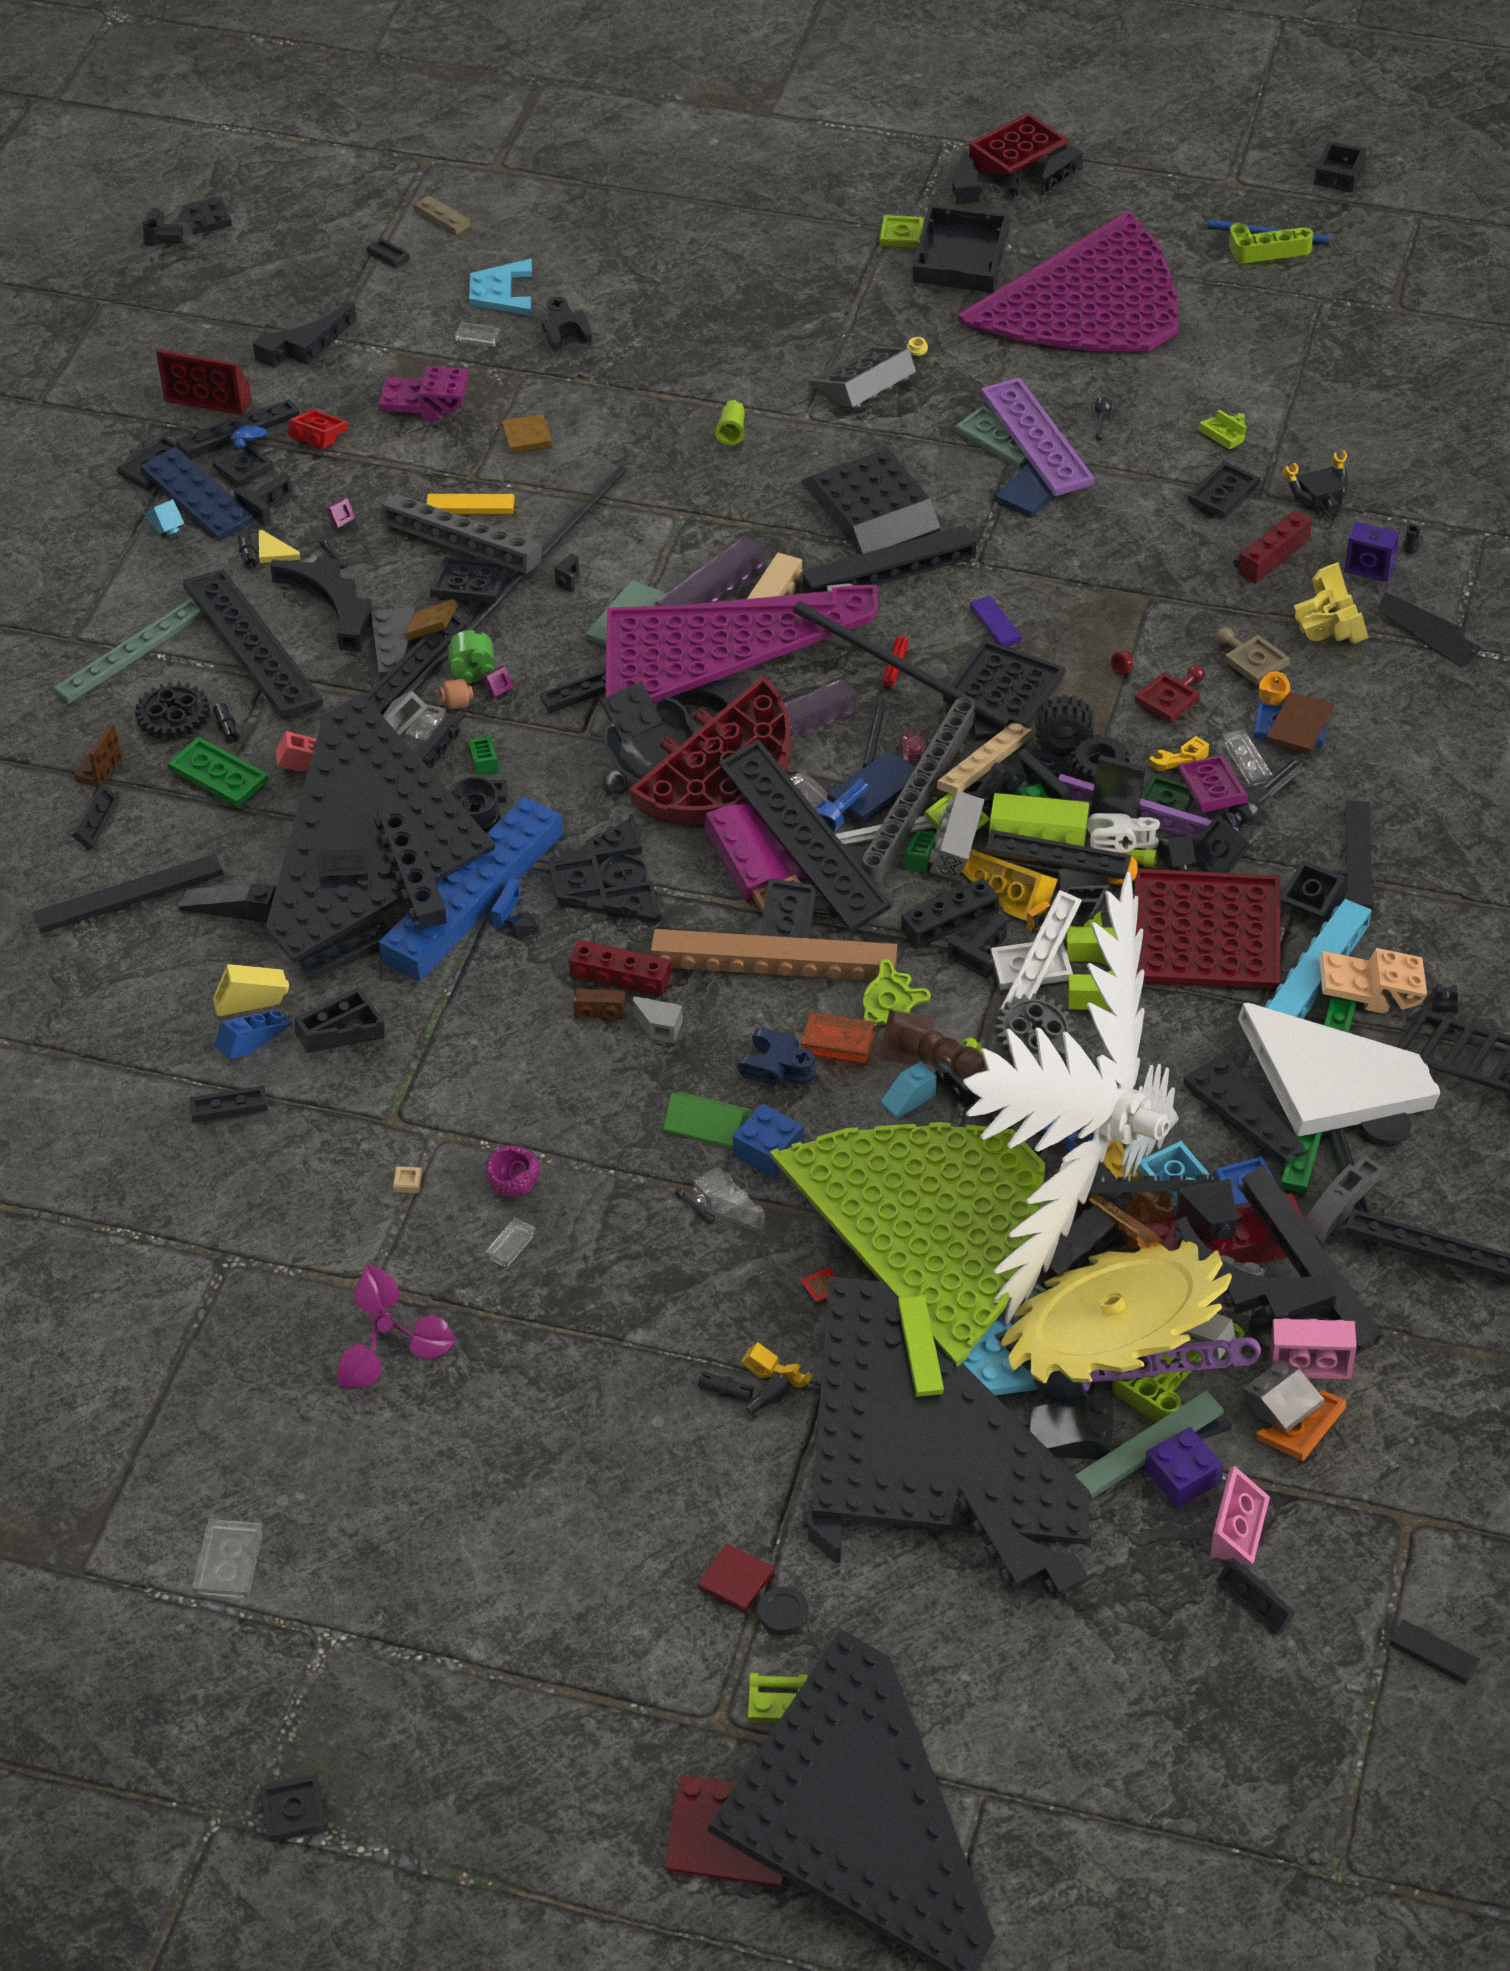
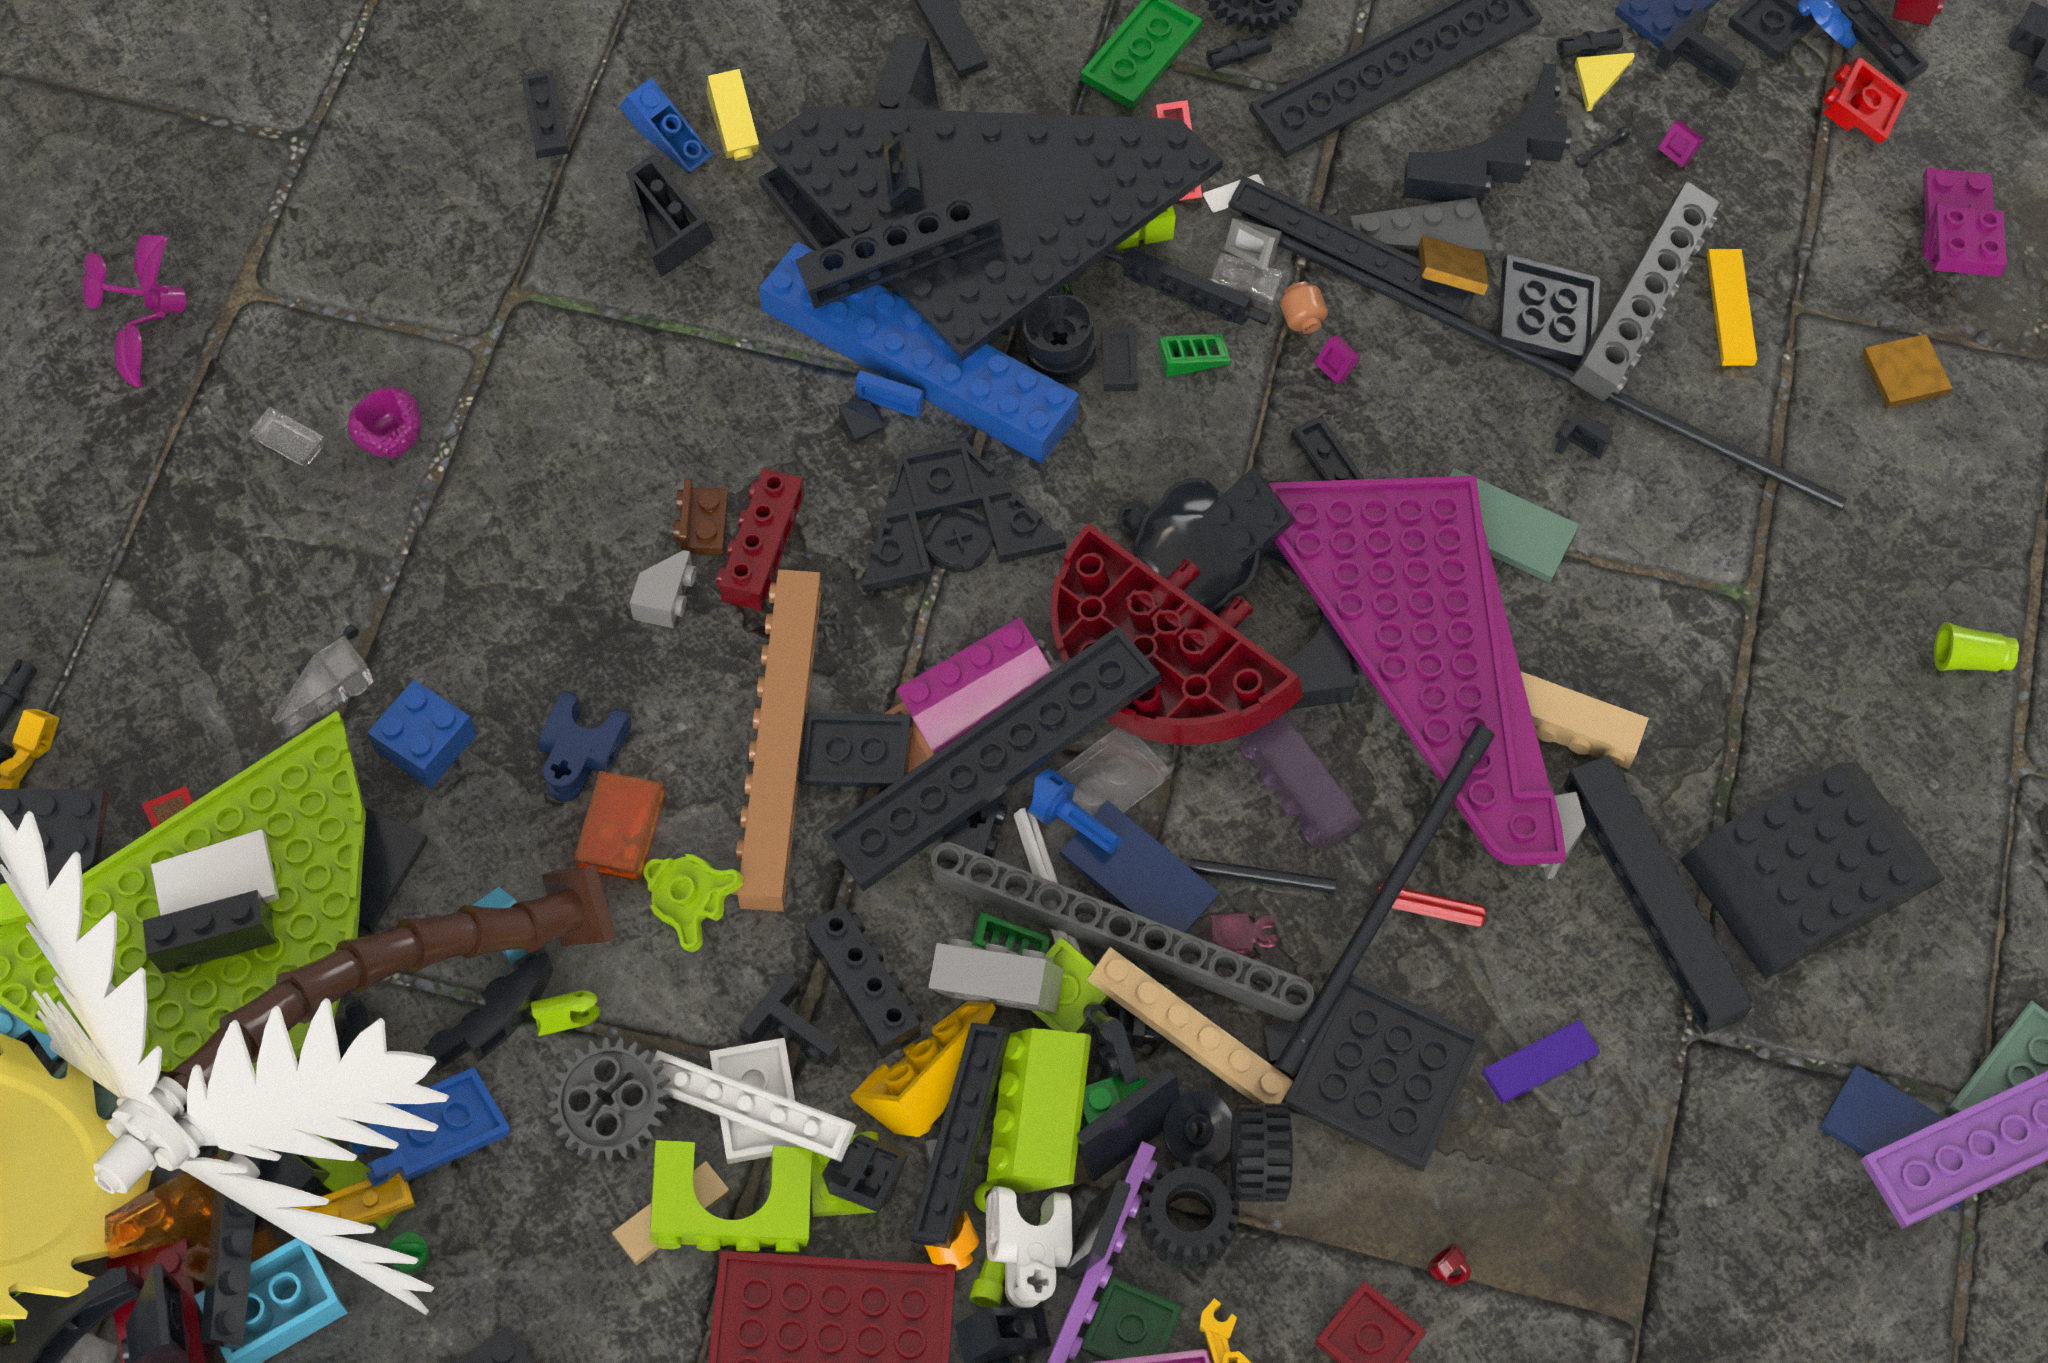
camera: 85 degrees right, 15 degrees up
tan tile [393,1167,422,1193] -> none
bright green brick [447,630,495,685] -> none
clear purple brick [655,535,765,606] -> none
bright green slope [664,1092,752,1149] -> none
light orange tile [1026,901,1051,933] -> none
none -> black brick [143,890,276,974]
none -> white tile [151,829,280,915]

